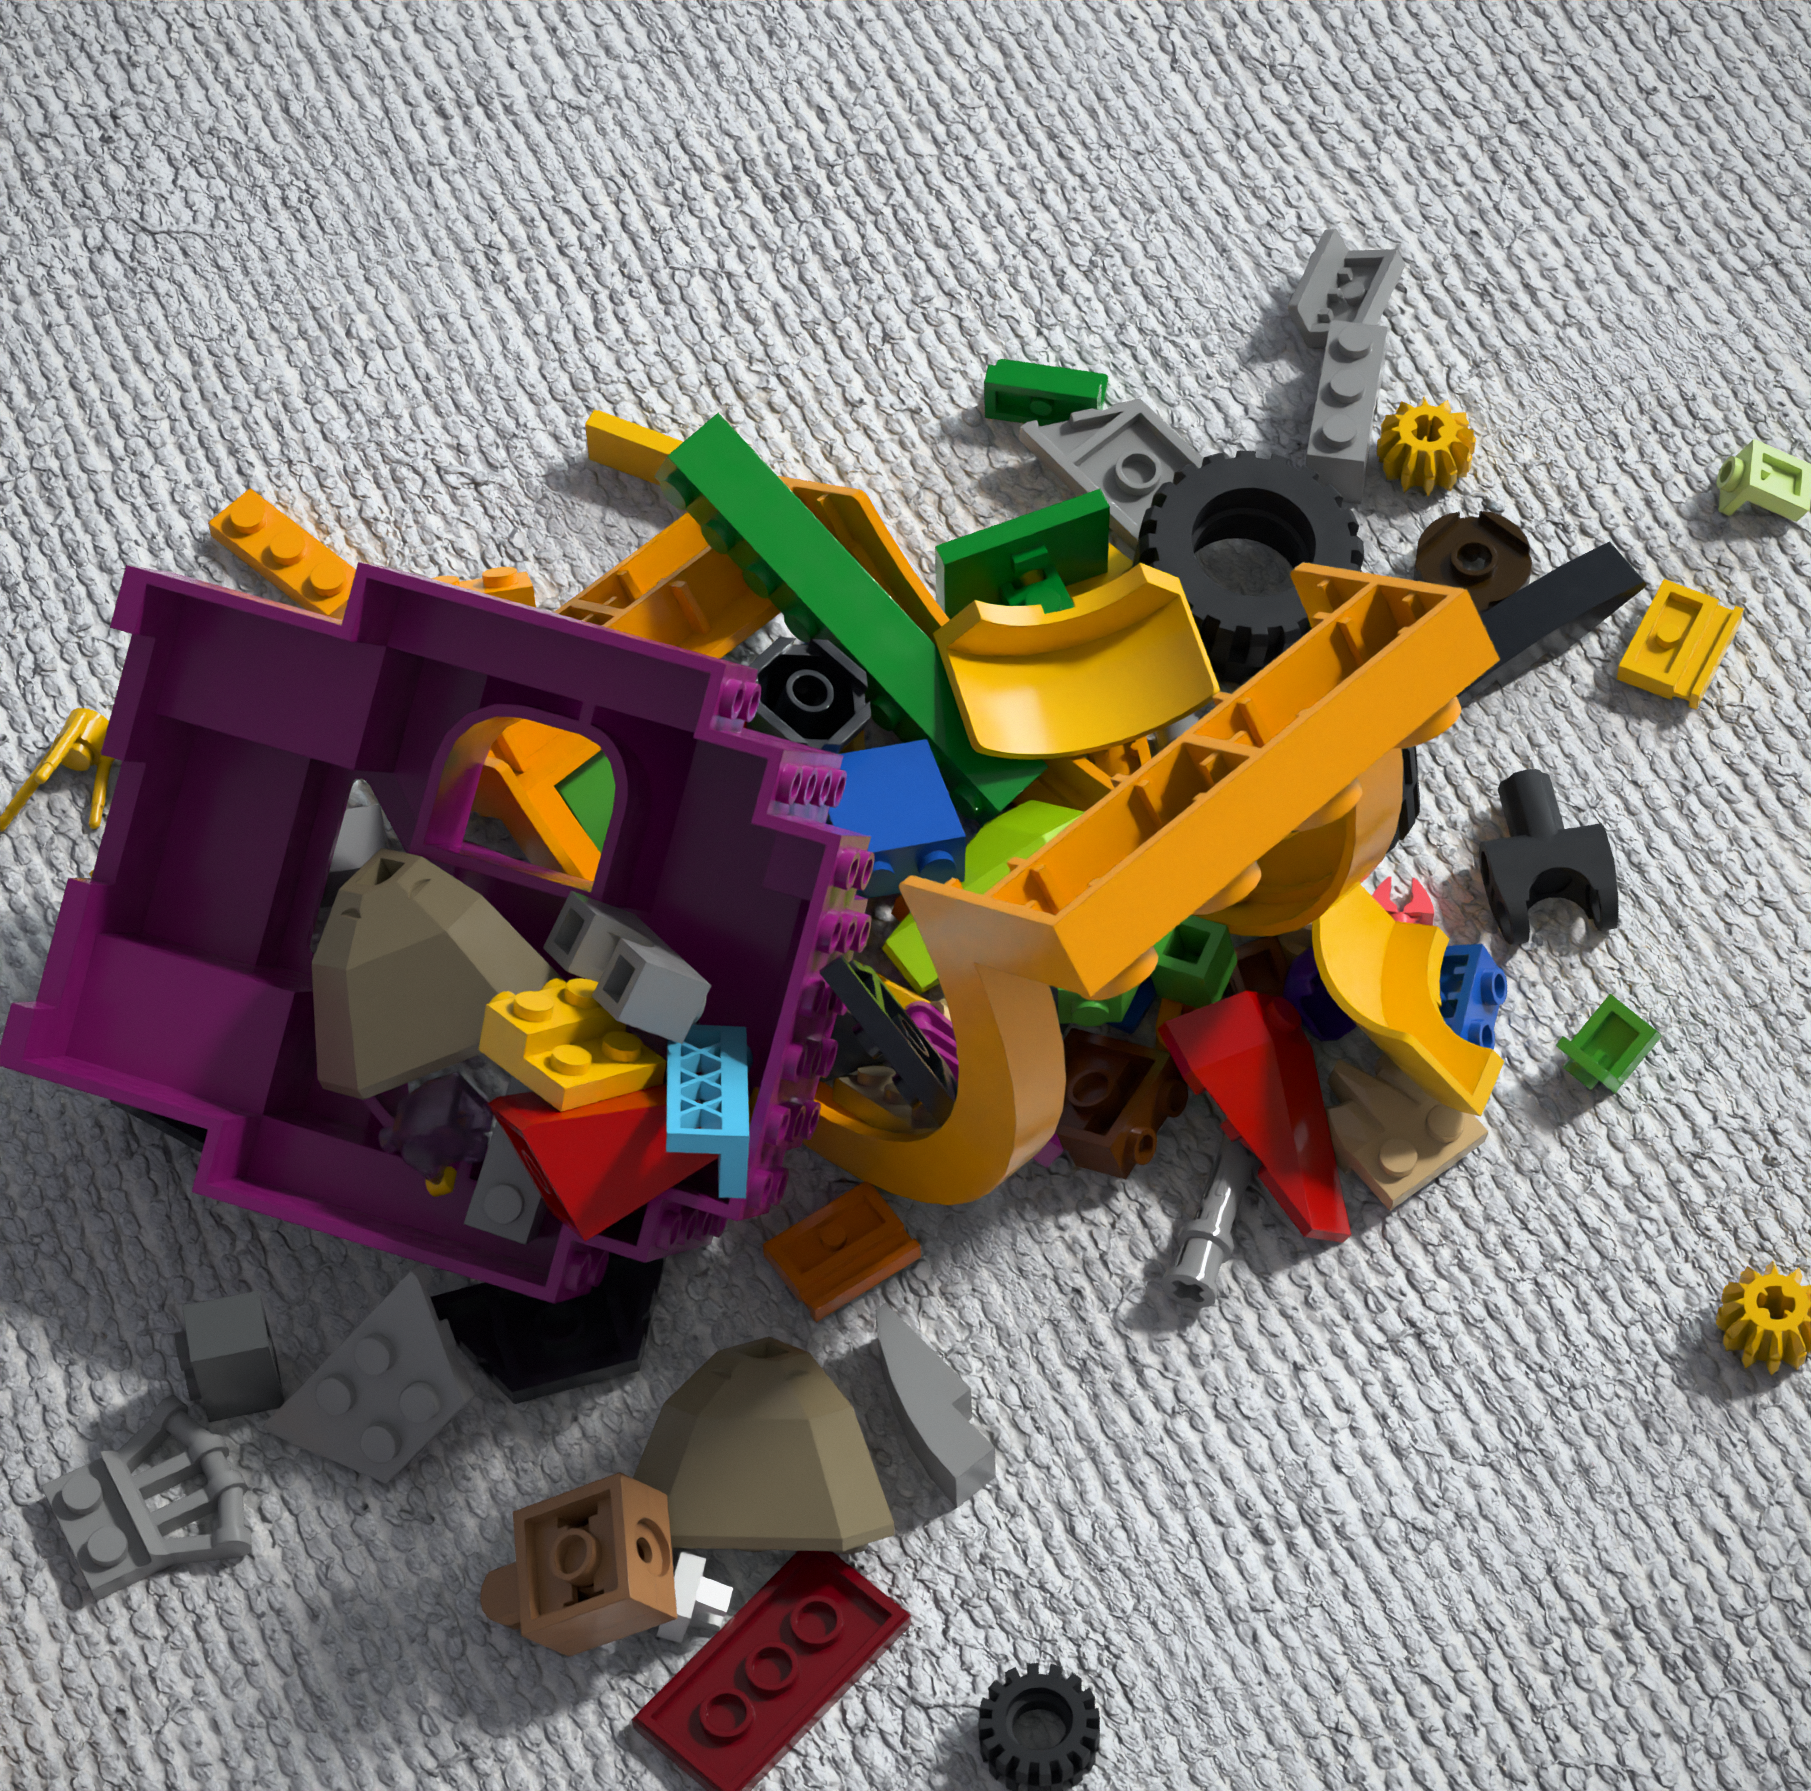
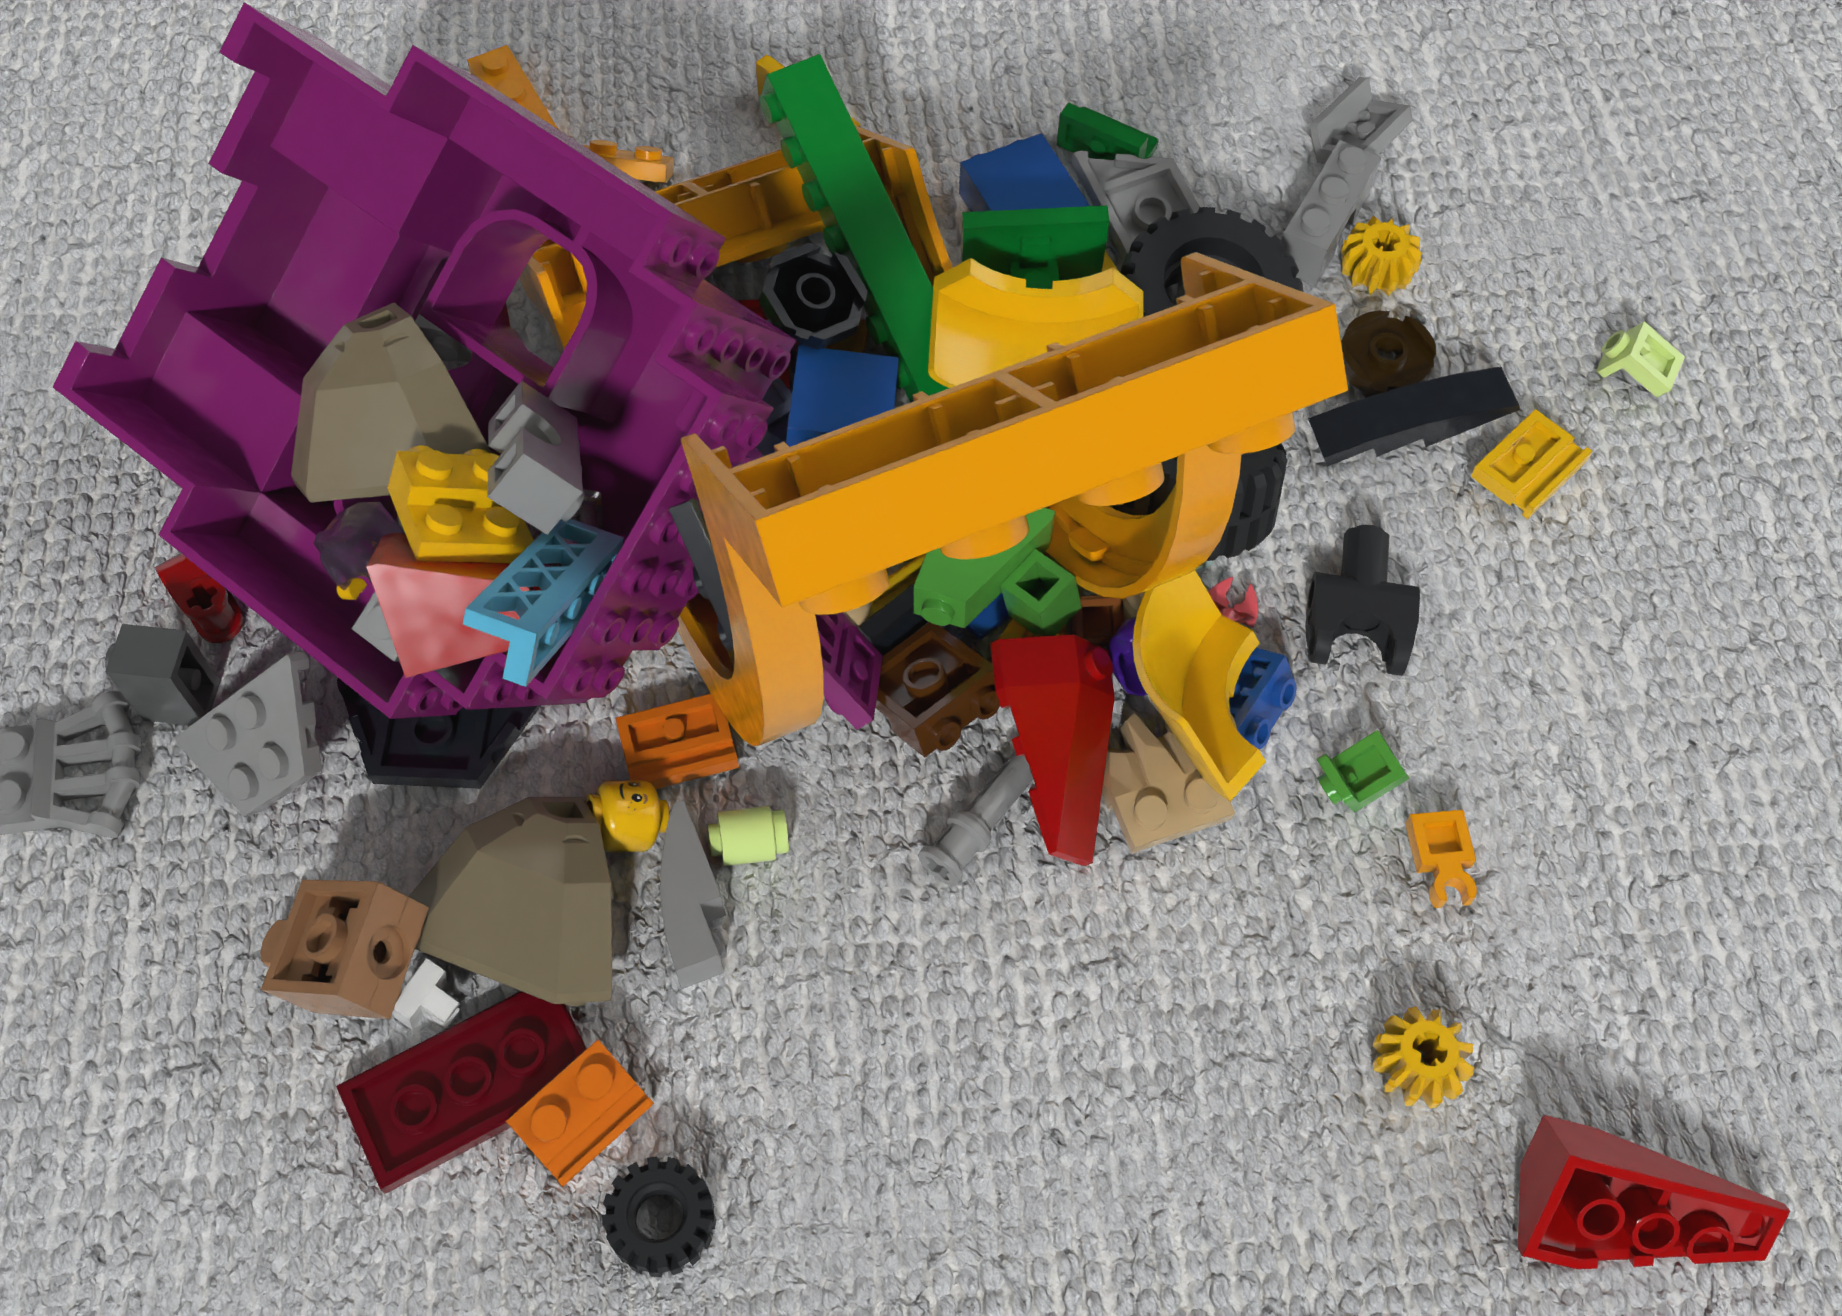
camera: 15 degrees right, 5 degrees up
none -> red piece [154,553,244,643]
none -> orange plate [506,1039,654,1187]
none -> yellow head [585,780,669,852]
none -> yellowish green brick [707,805,789,866]
none -> blue brick [959,133,1090,212]
none -> light orange plate [1405,809,1477,908]

